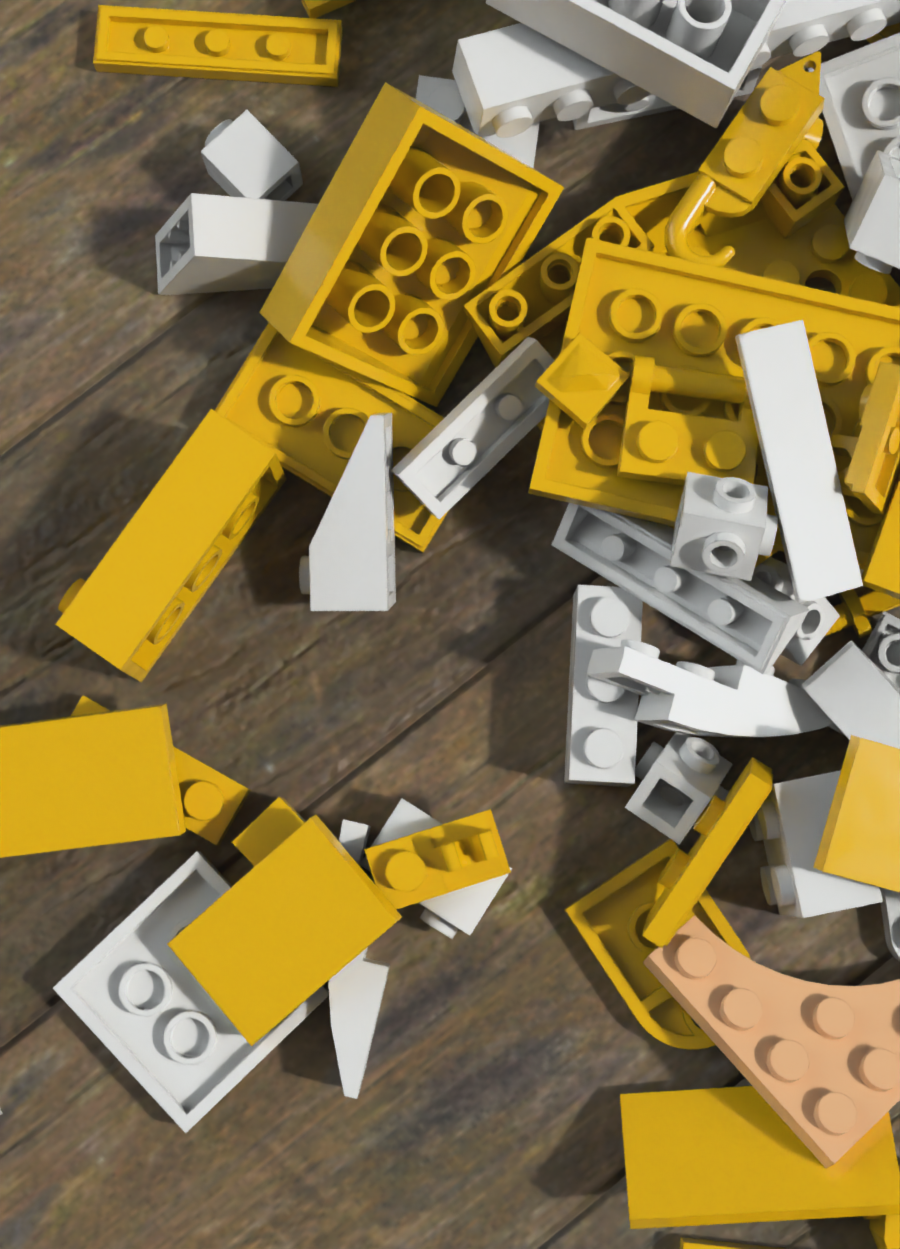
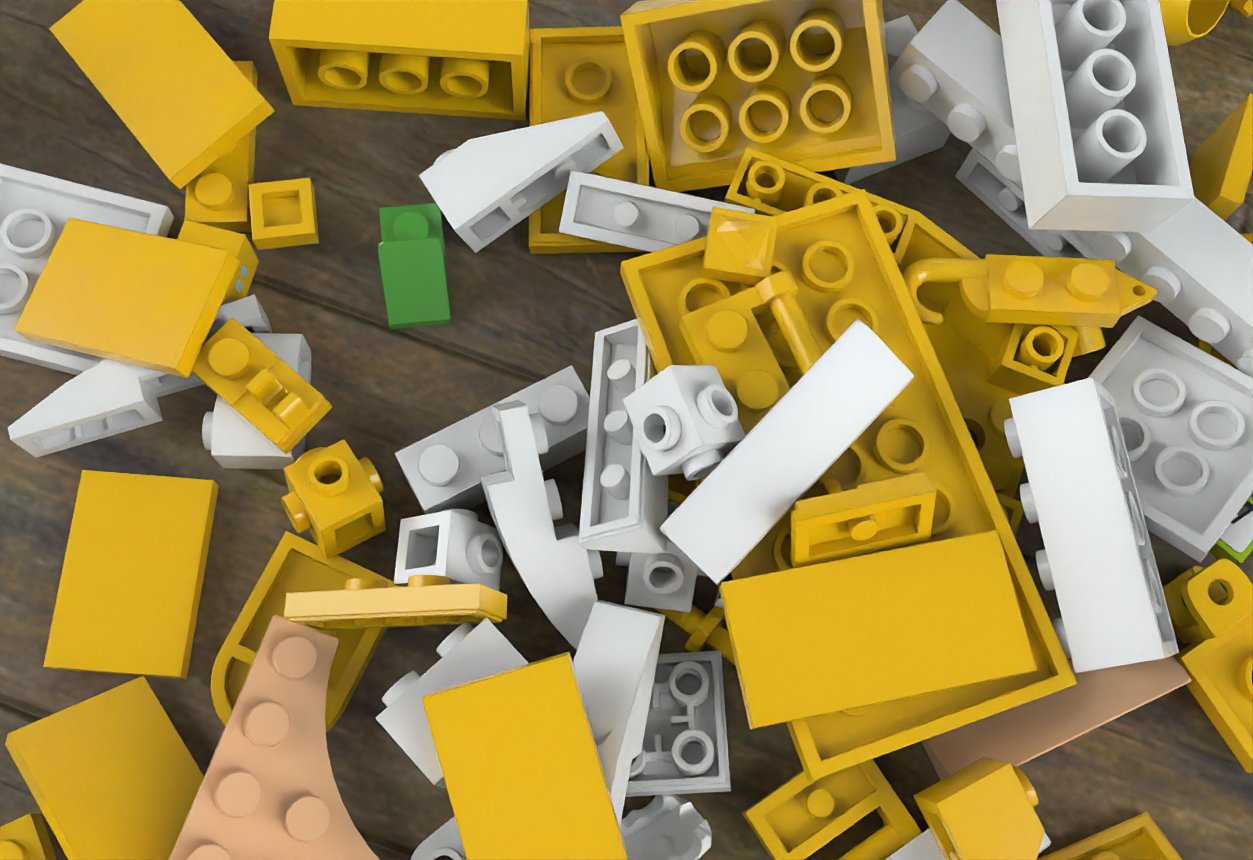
camera: 50 degrees right, 10 degrees down
none -> yellow tile [43,470,219,680]
none -> yellow plate [248,177,319,250]
none -> yellow brick [281,439,386,560]
none -> bright green slope [378,203,452,329]

